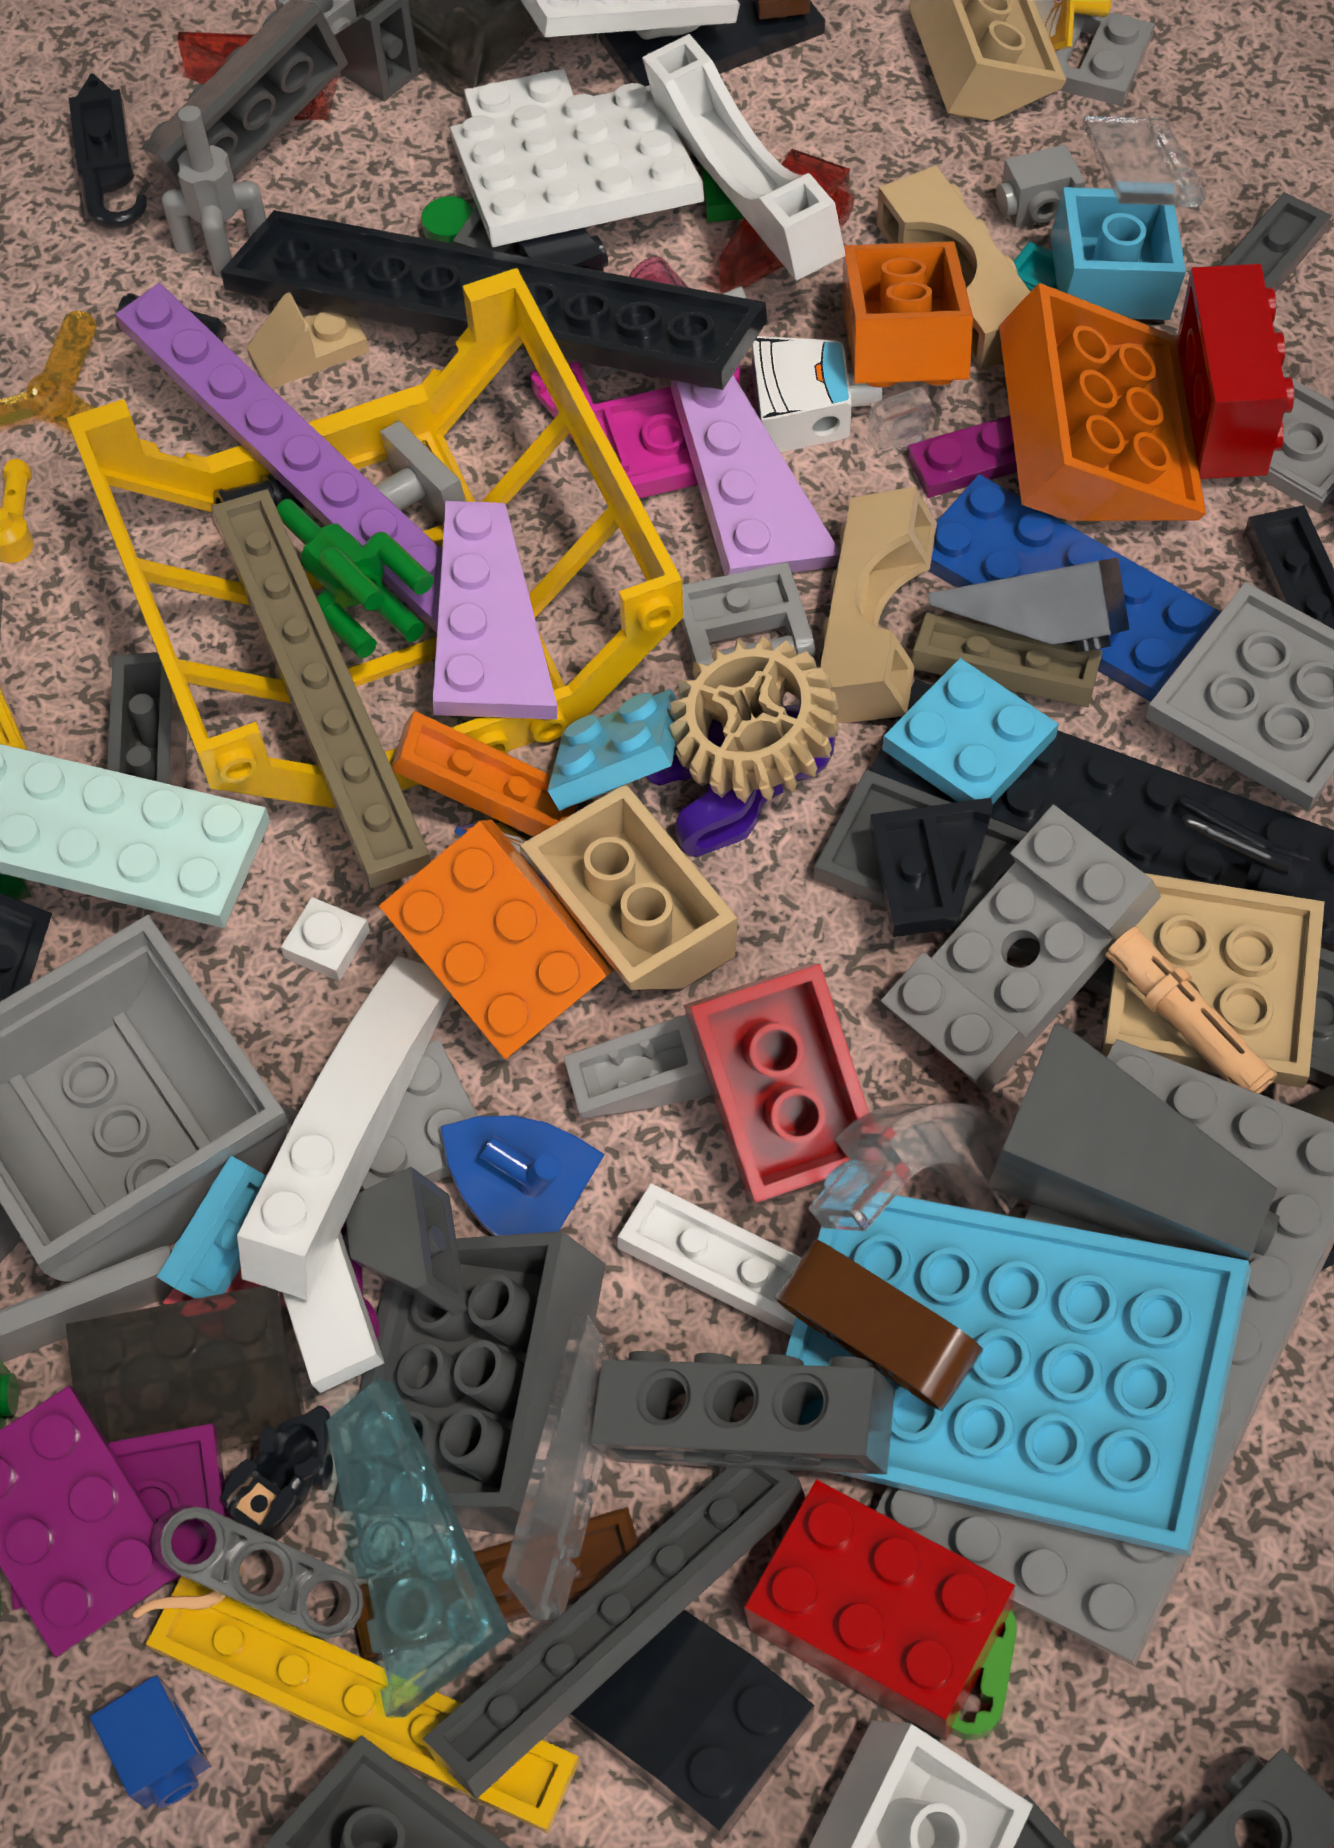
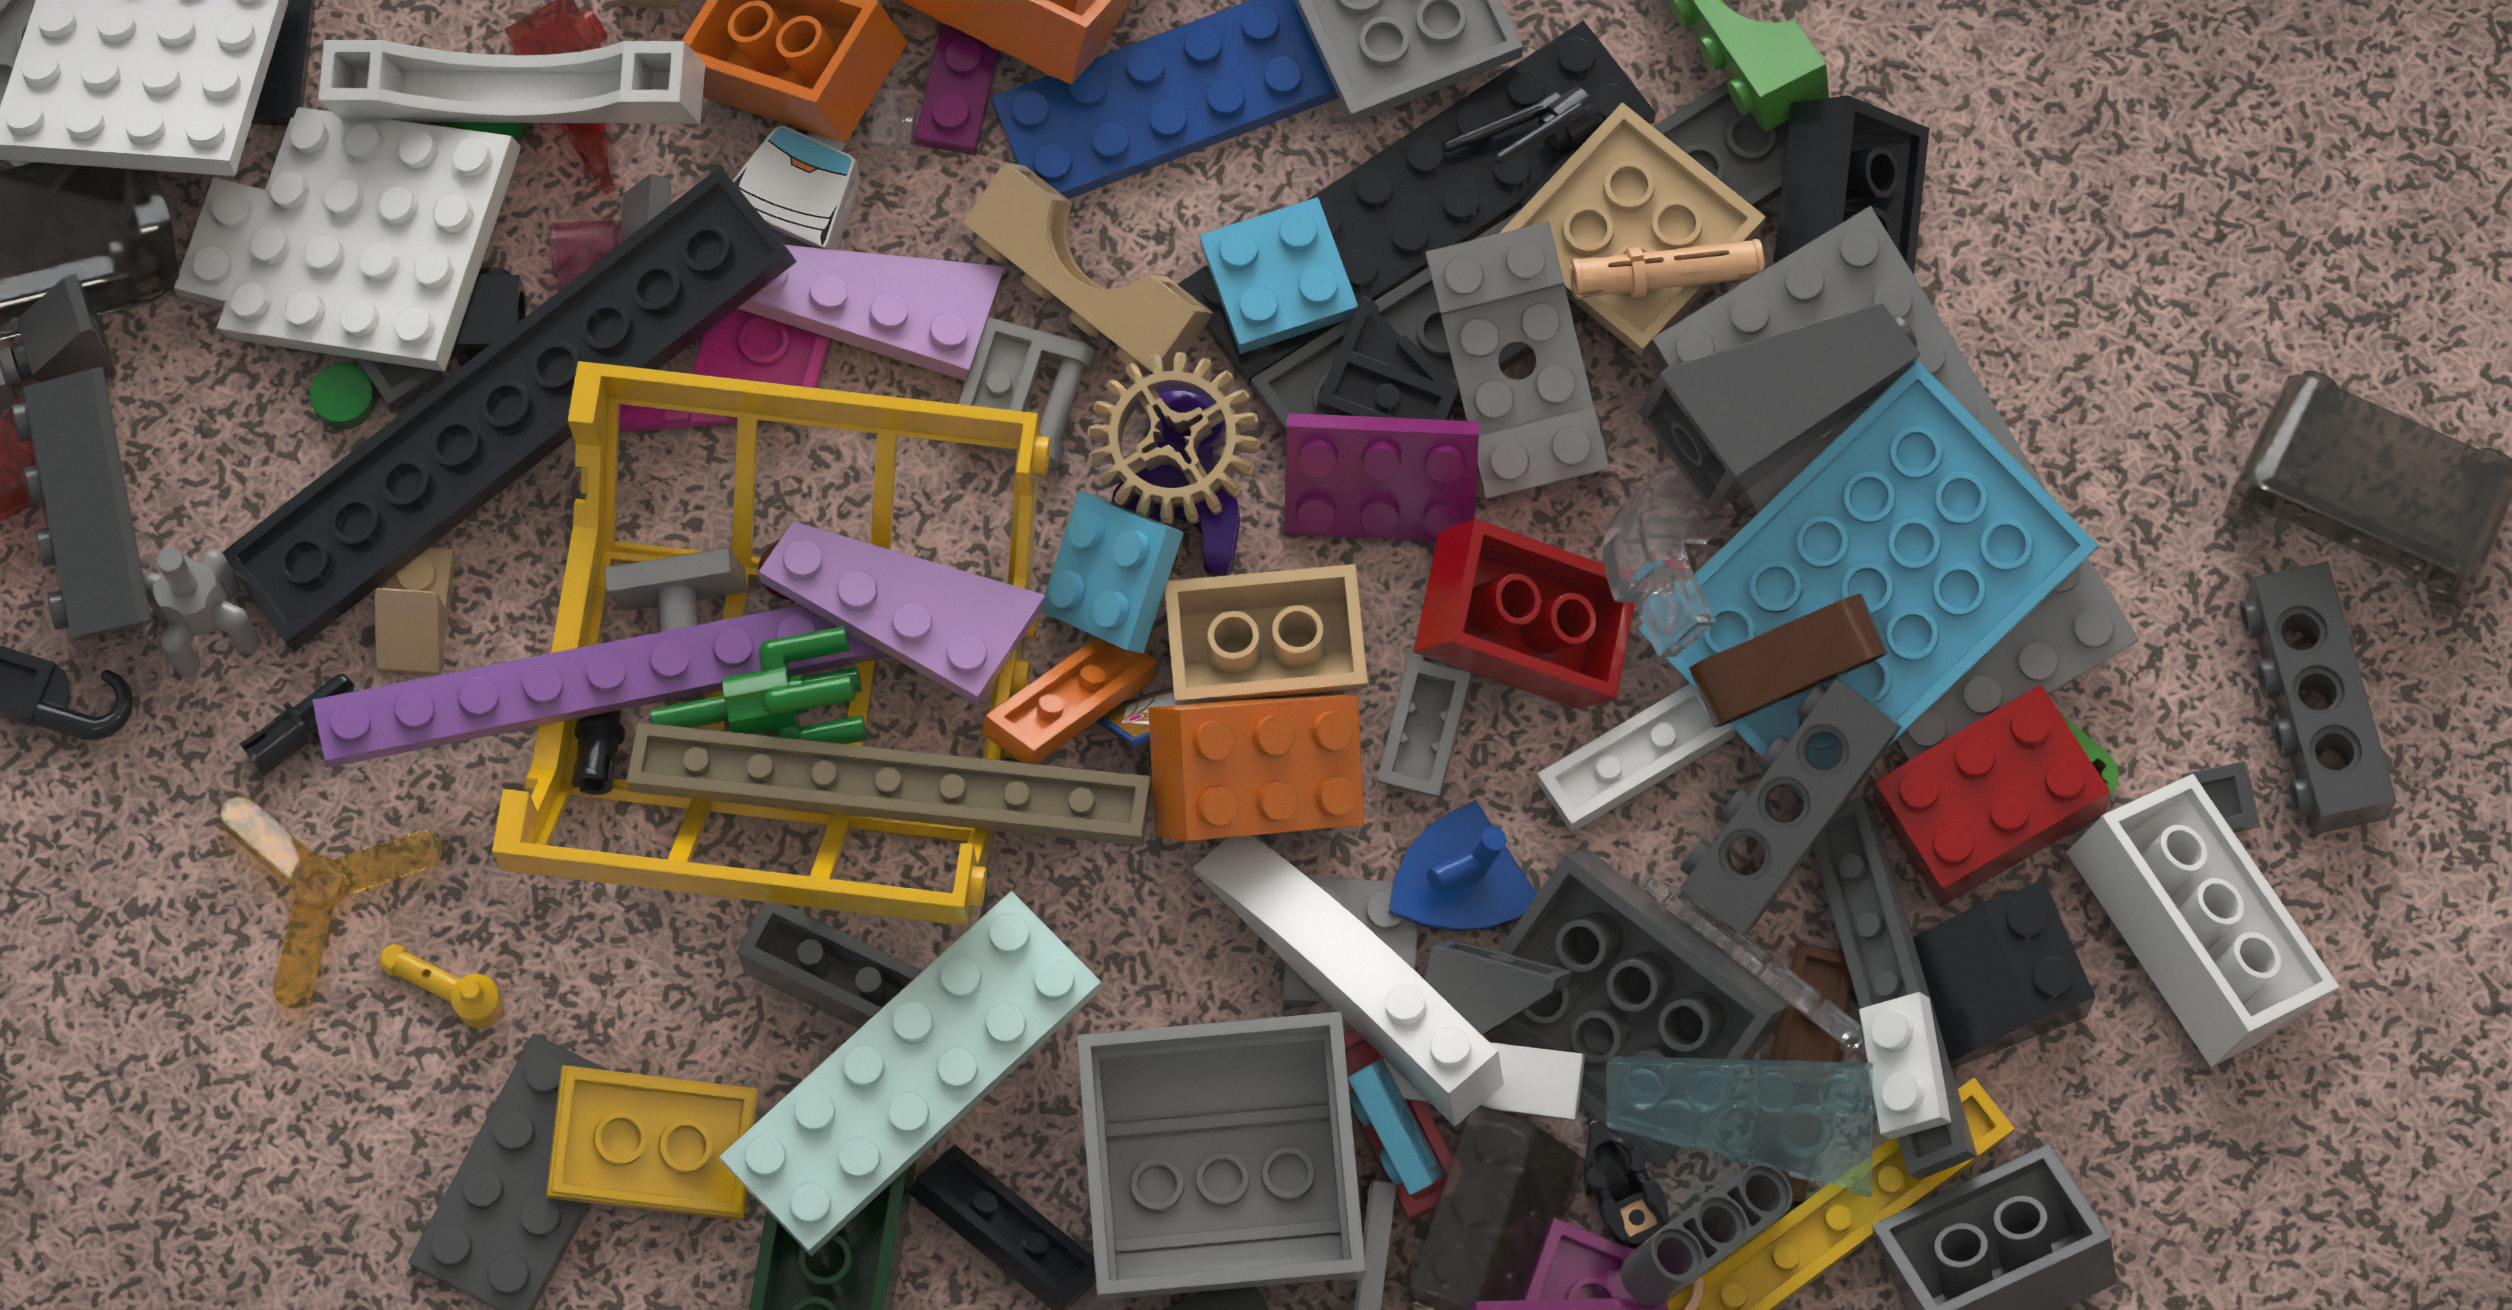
camera: 60 degrees left, 10 degrees up
white plate [281,897,370,981] -> none
dark tan plate [912,612,1103,708] -> none
slope [928,558,1130,653] -> none
none -> magenta plate [1284,413,1479,542]
none -> white plate [1859,992,1951,1139]

